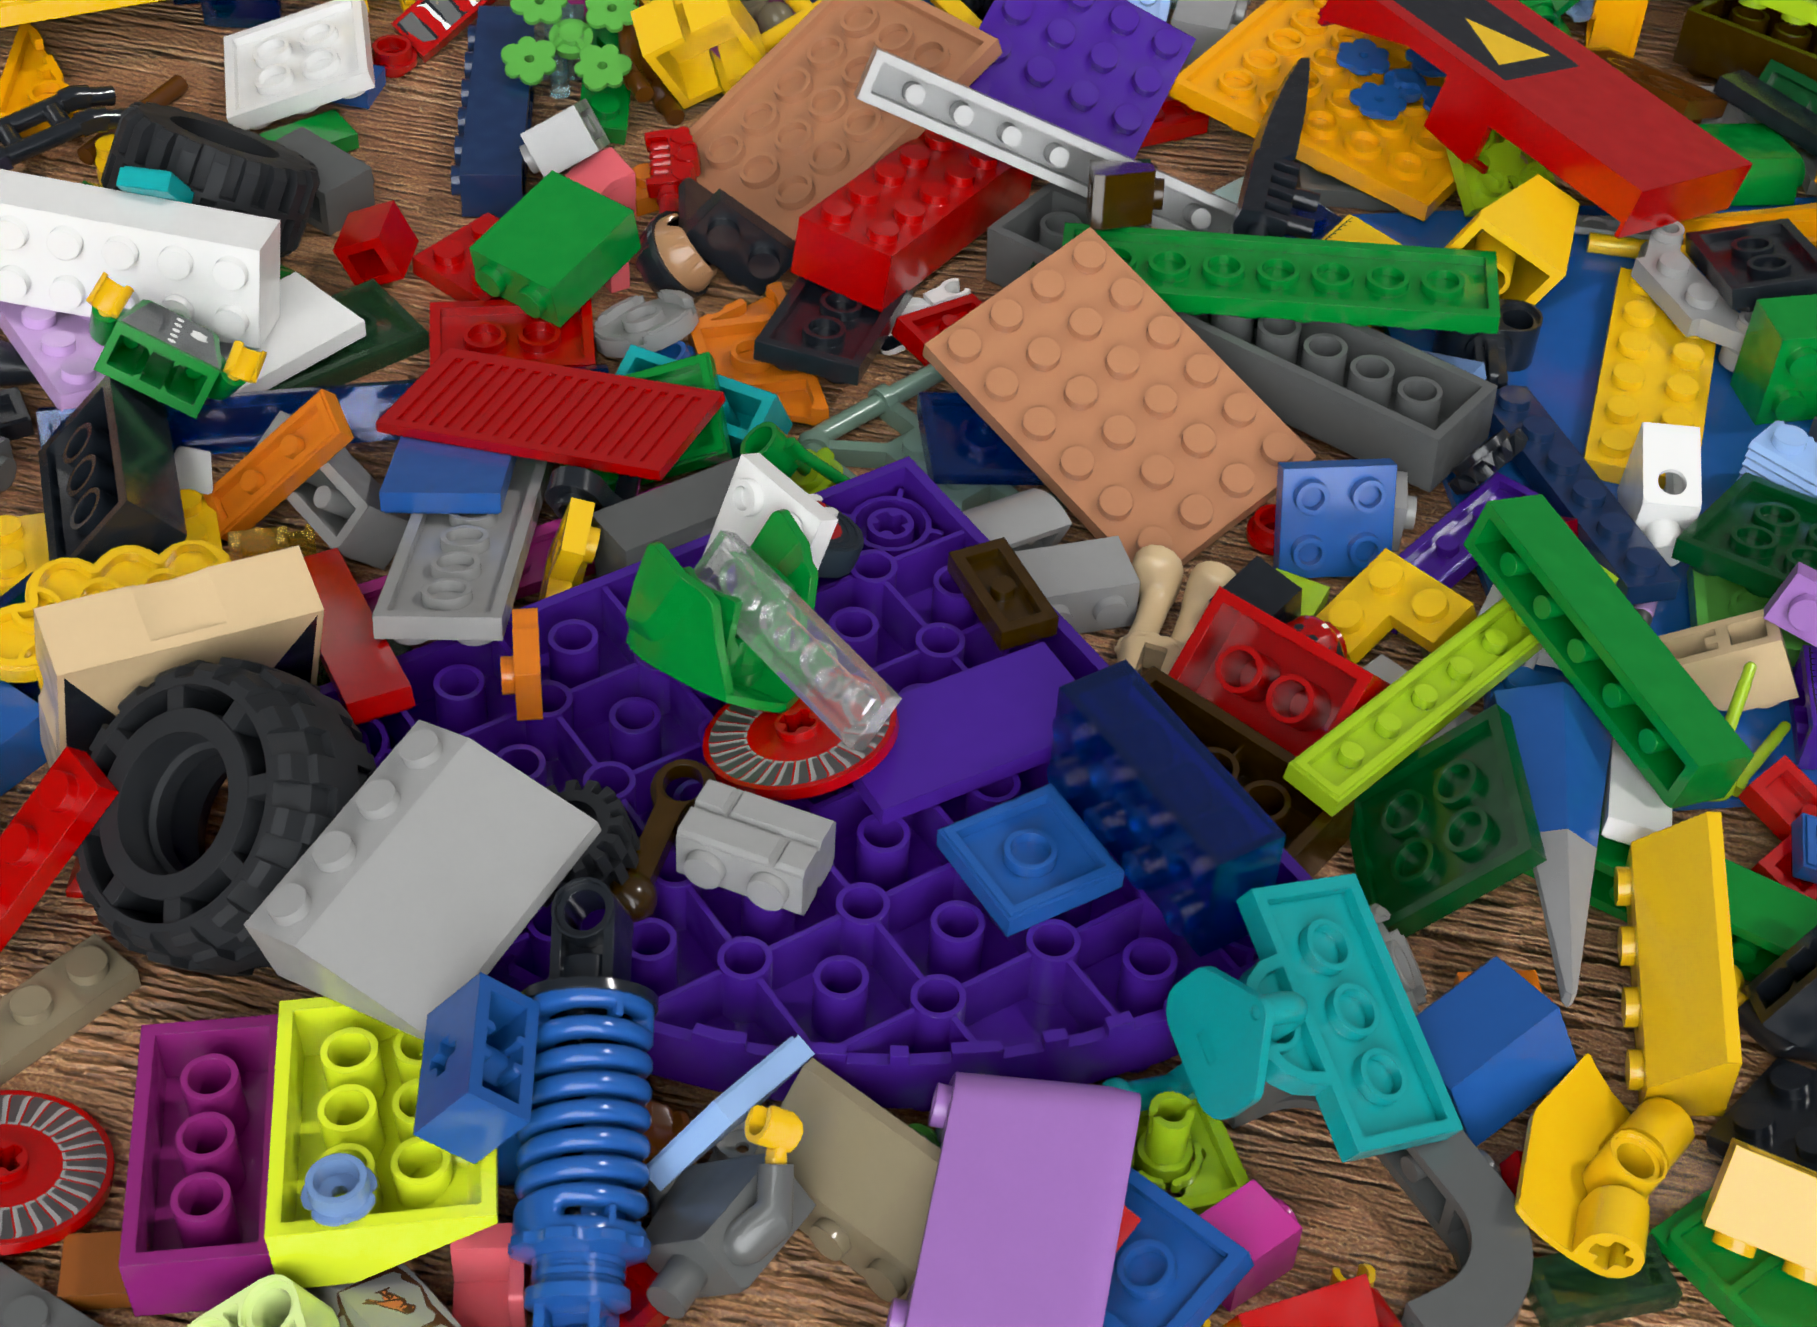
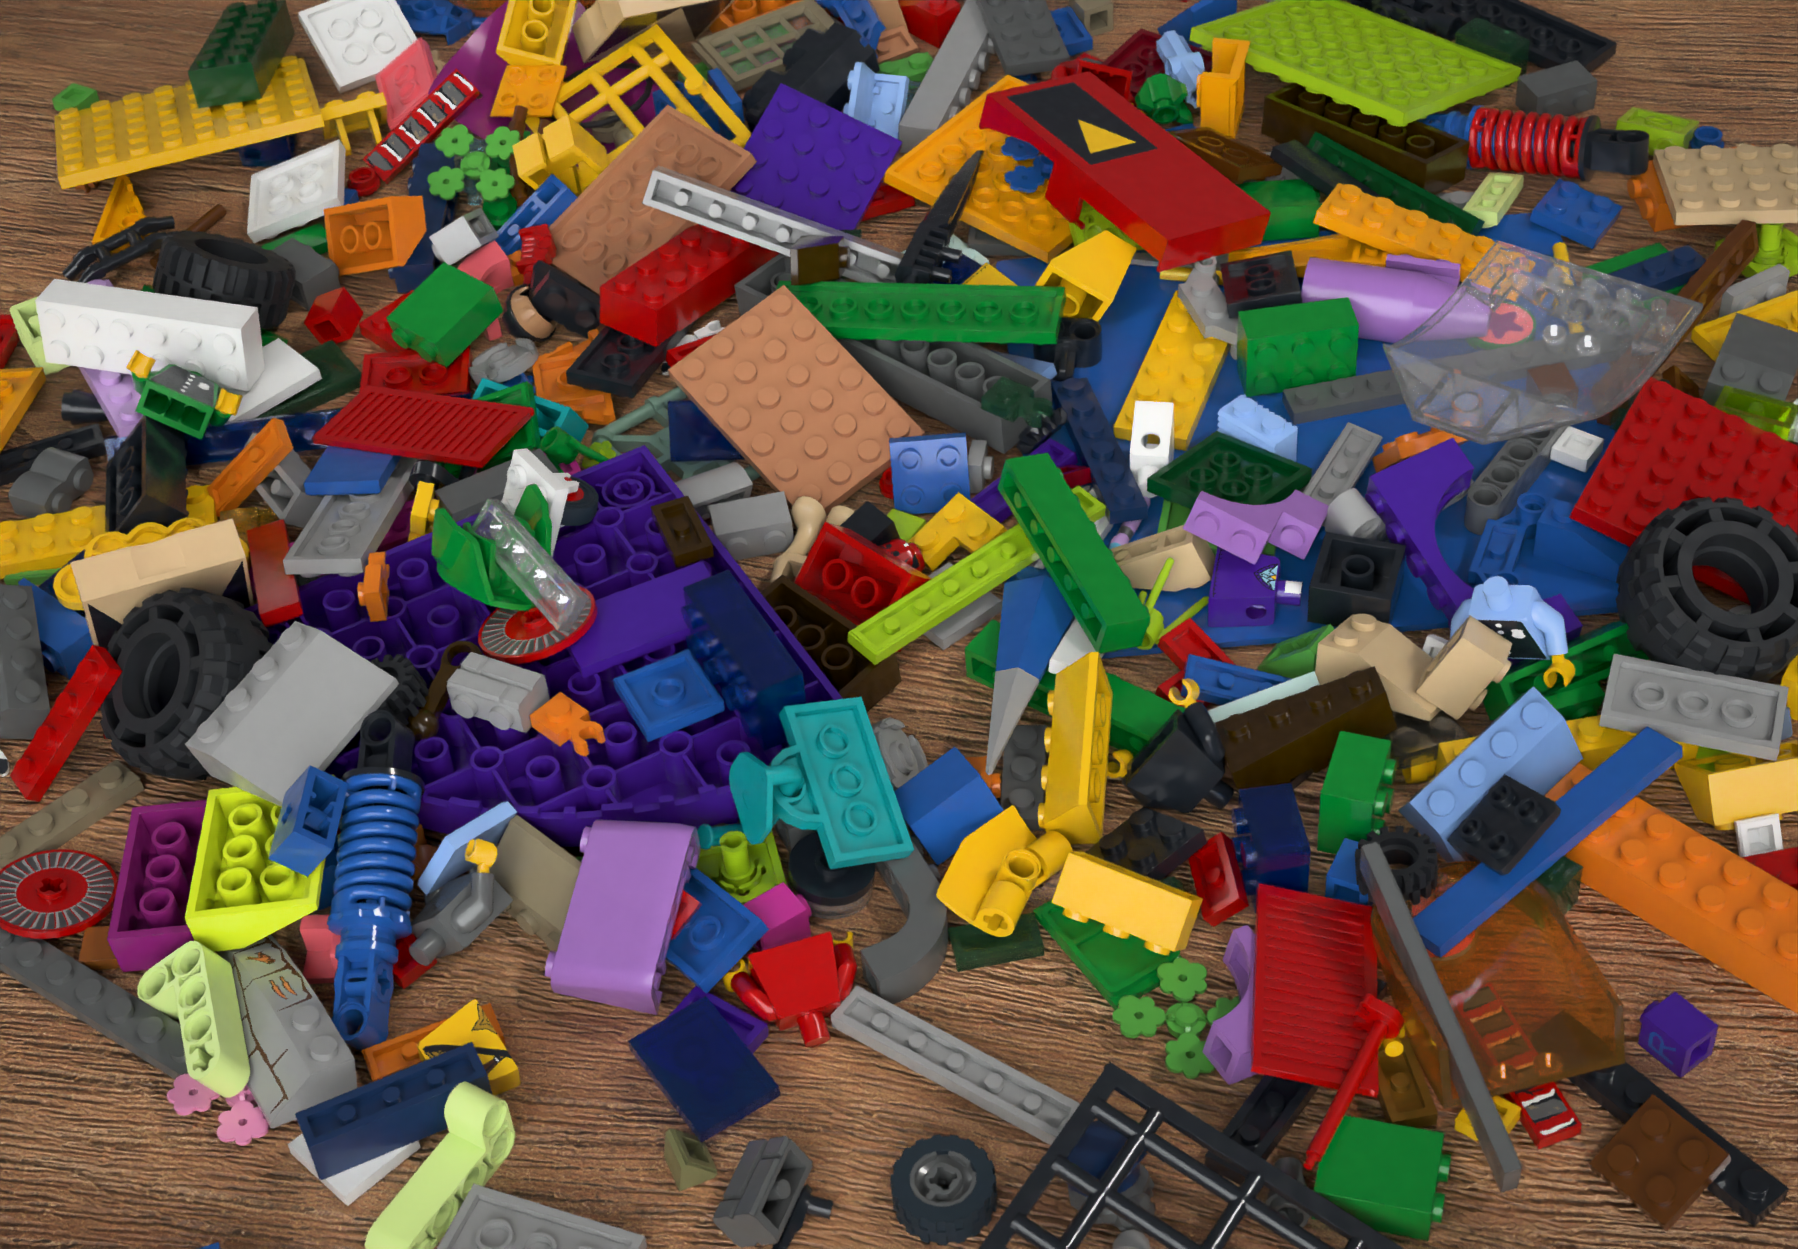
camera: 10 degrees right, 0 degrees up
teal tile [116,166,194,204] -> none
white sticker [174,446,213,495] -> none
medium blue plate [301,1153,378,1227] -> none
dark green plate [1349,703,1547,938] -> none
none -> orange slope [323,196,426,277]
none -> blue slope [490,174,578,256]
none -> orange plate [529,692,605,756]
none -> black piece [788,832,876,919]
none -> clear green plate [981,376,1053,428]
none -> dark grey plate [1001,725,1047,831]

